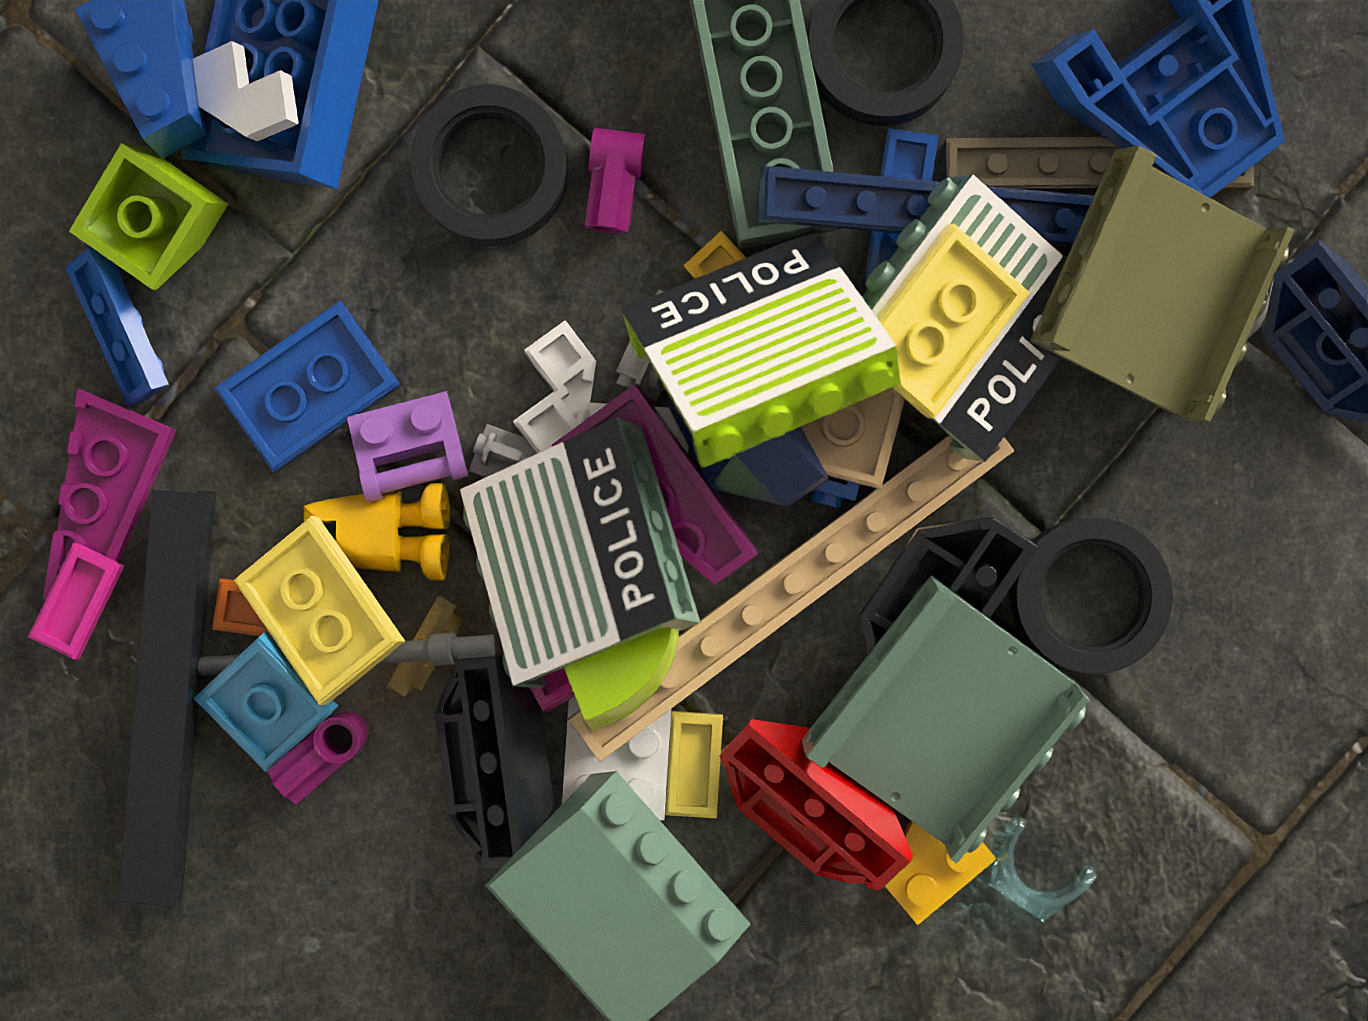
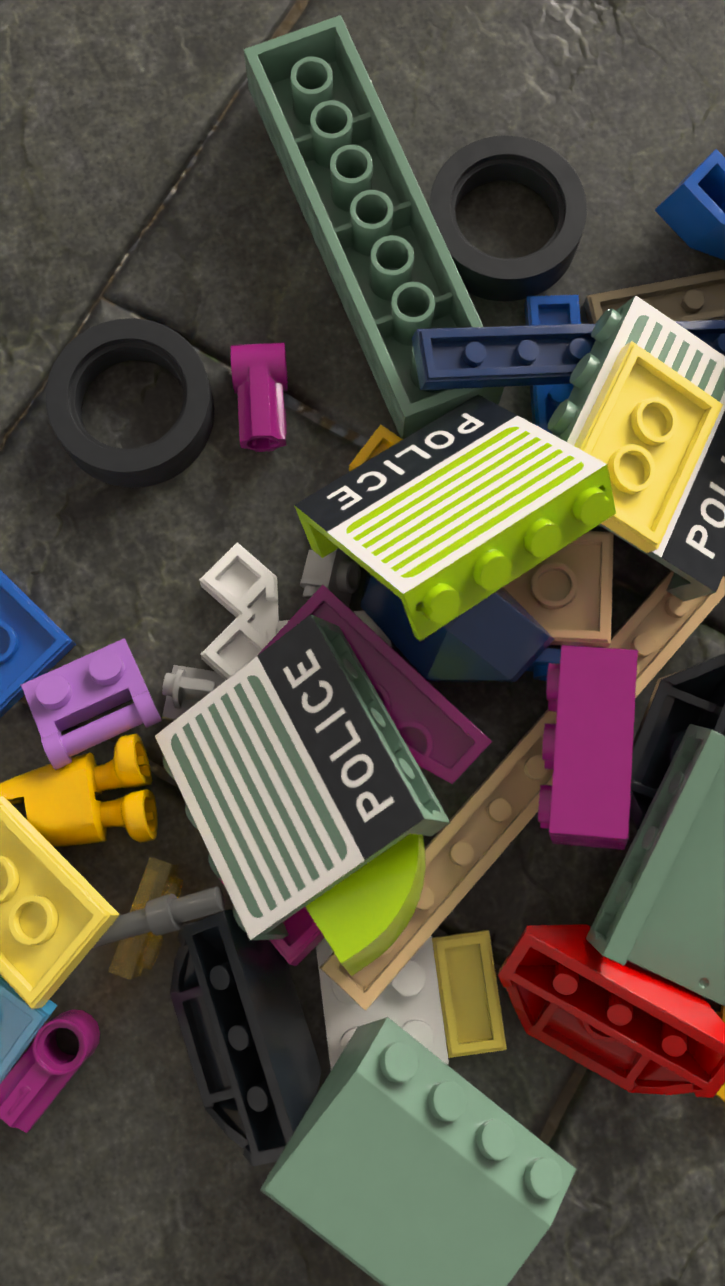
camera: 15 degrees left, 10 degrees down
none -> magenta brick [538,645,638,850]

